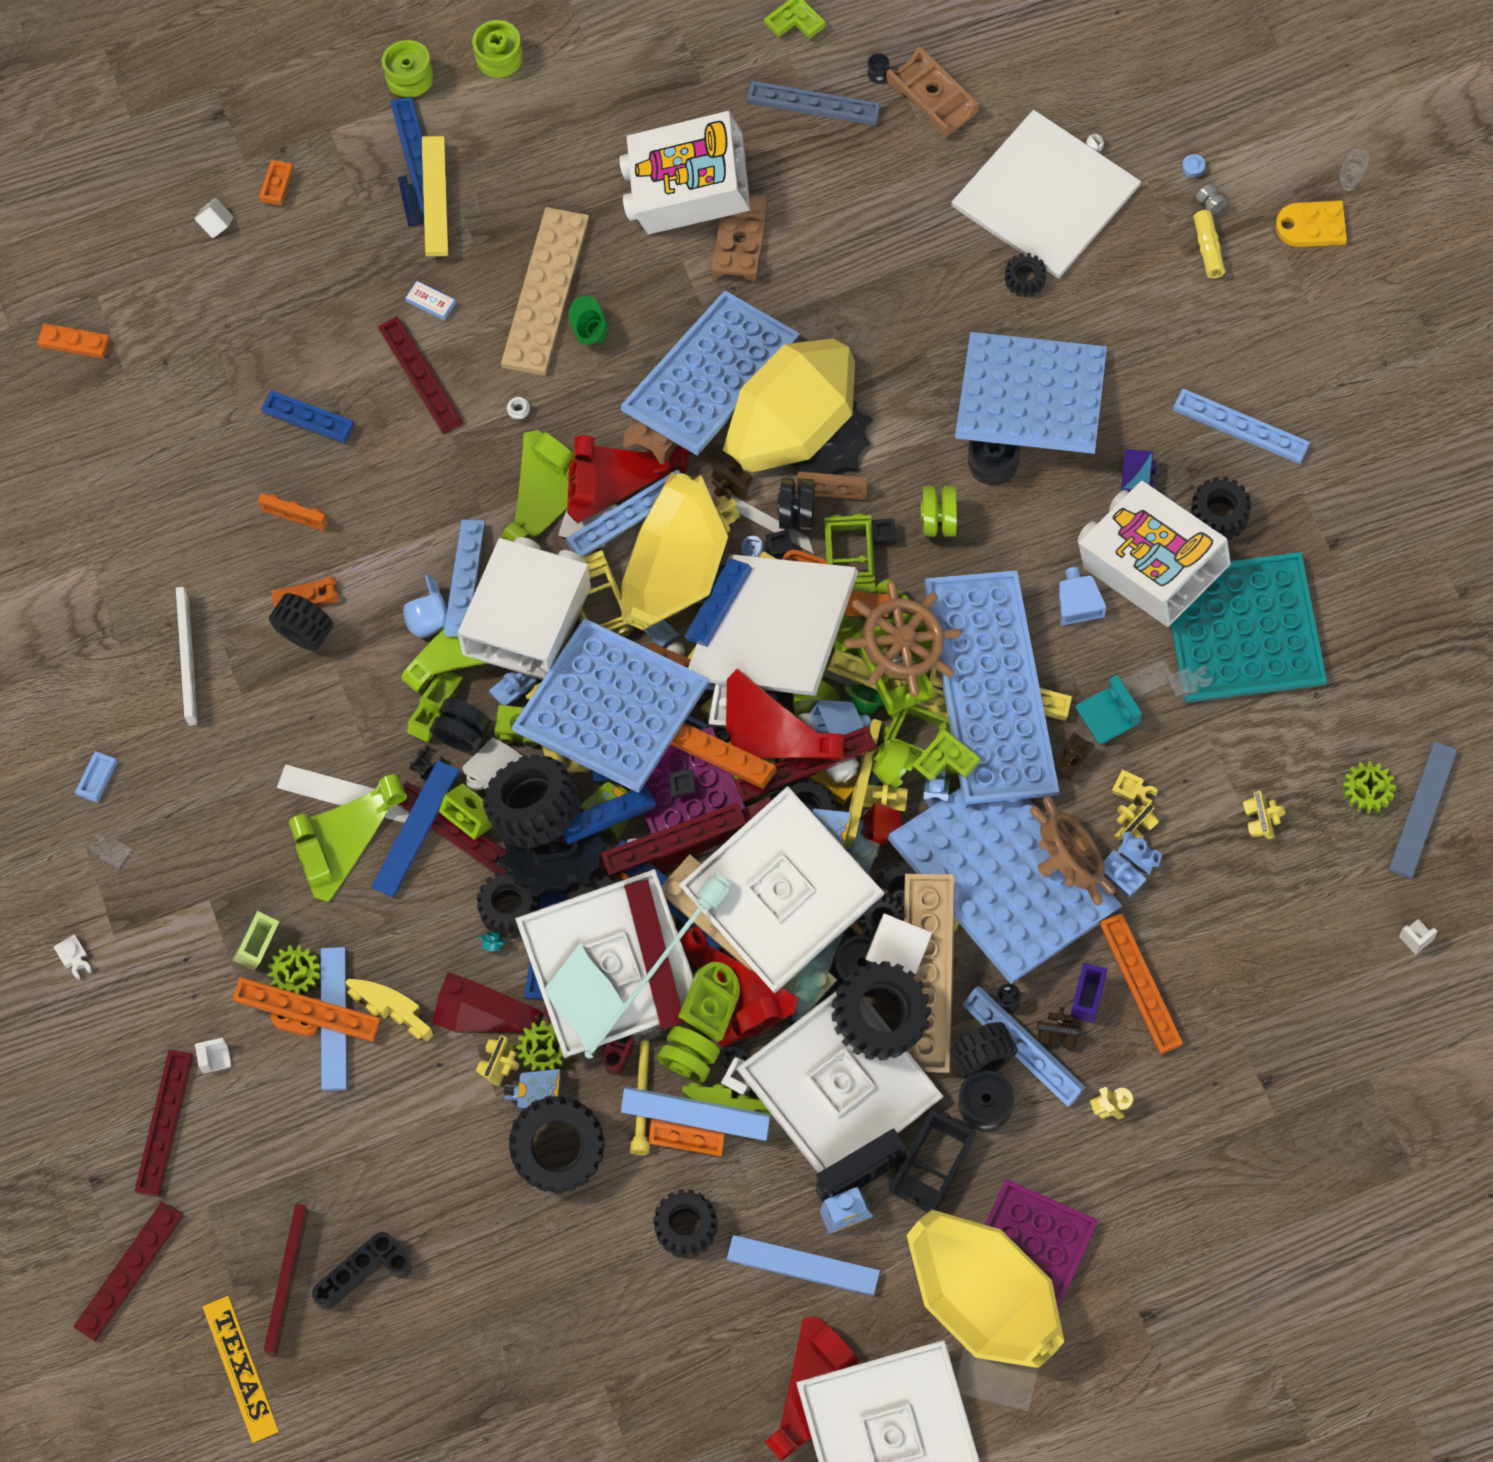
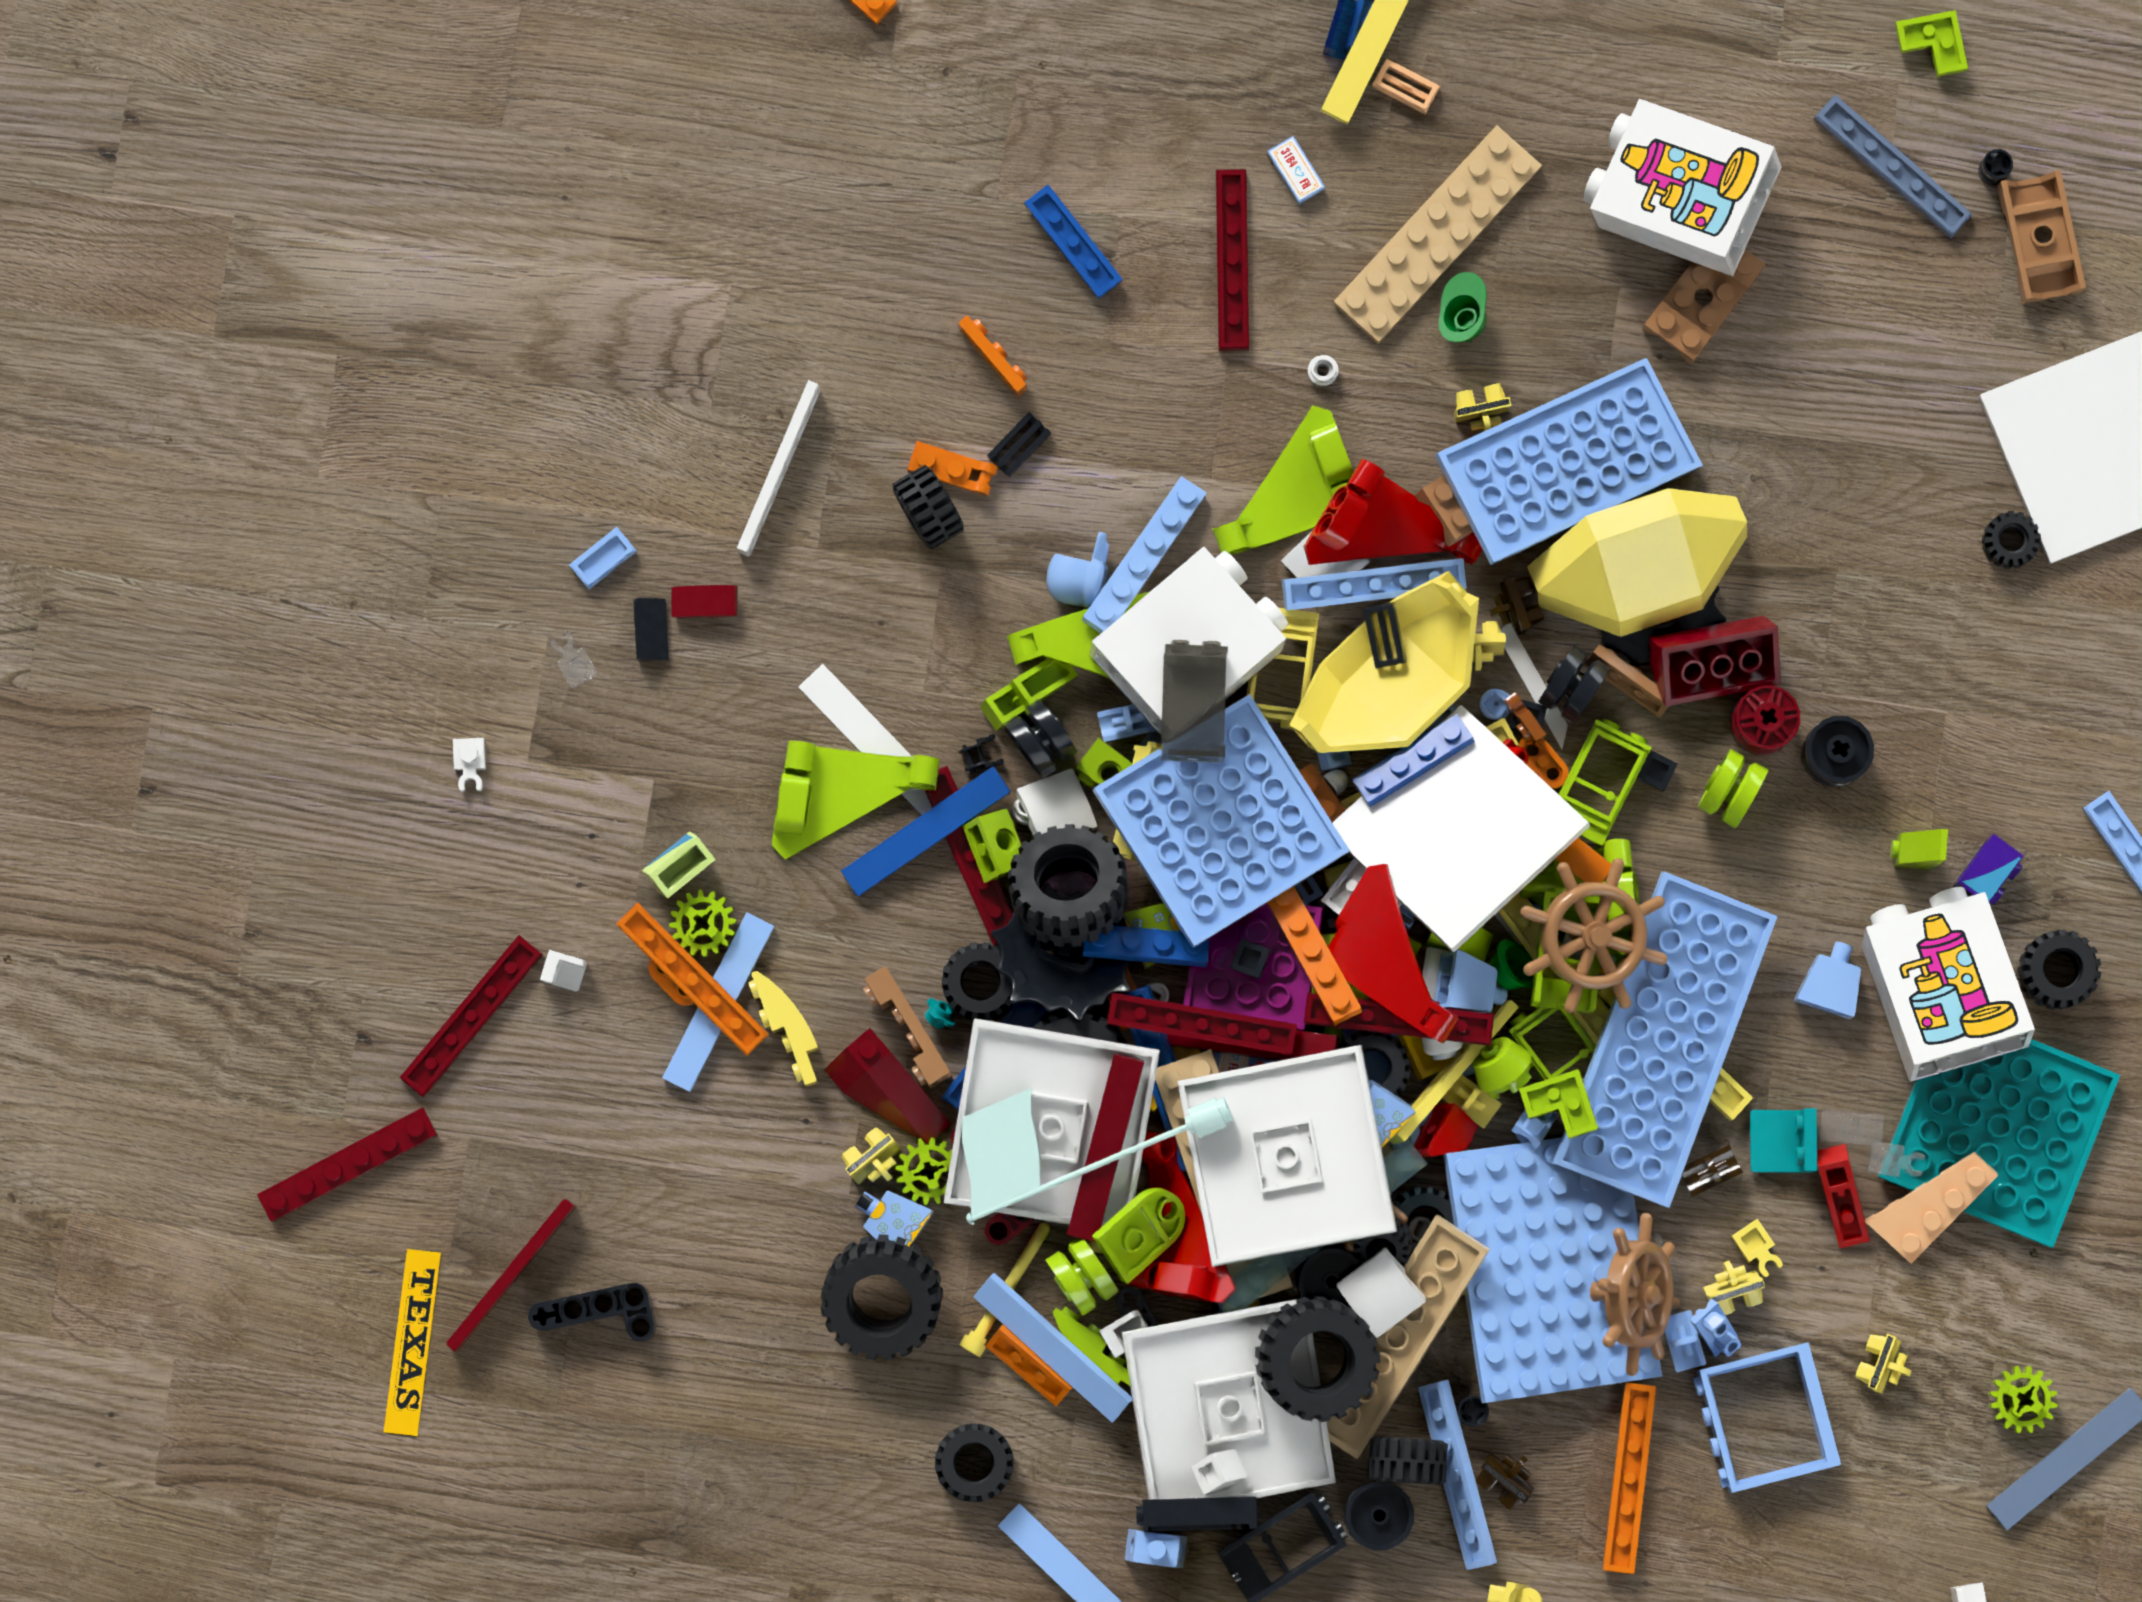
camera: 25 degrees right, 15 degrees up
light blue plate [955,332,1107,454] -> none
dark purple brick [1071,963,1108,1023] -> none
none -> black slope [633,598,669,662]
none -> dark red slope [671,585,738,619]
none -> medium nougat piece [863,966,952,1089]
none -> black tile [987,412,1051,478]
none -> clear smoke panel [1161,640,1228,763]
none -> white panel [1191,1449,1248,1495]
none -> black tile [1363,602,1407,669]
none -> light nougat tile [1372,58,1440,115]
none -> light yellow hips [1454,383,1512,432]
none -> dark orange plate [1504,692,1546,745]
none -> dark red slope [1649,616,1781,707]
none -> light blue window [1693,1342,1841,1493]
none -> dark red wheel [1730,685,1800,755]
none -> red slope [1817,1144,1870,1248]
none -> light nougat wing [1865,1152,1998,1264]
none -> lime slope [1890,829,1948,870]

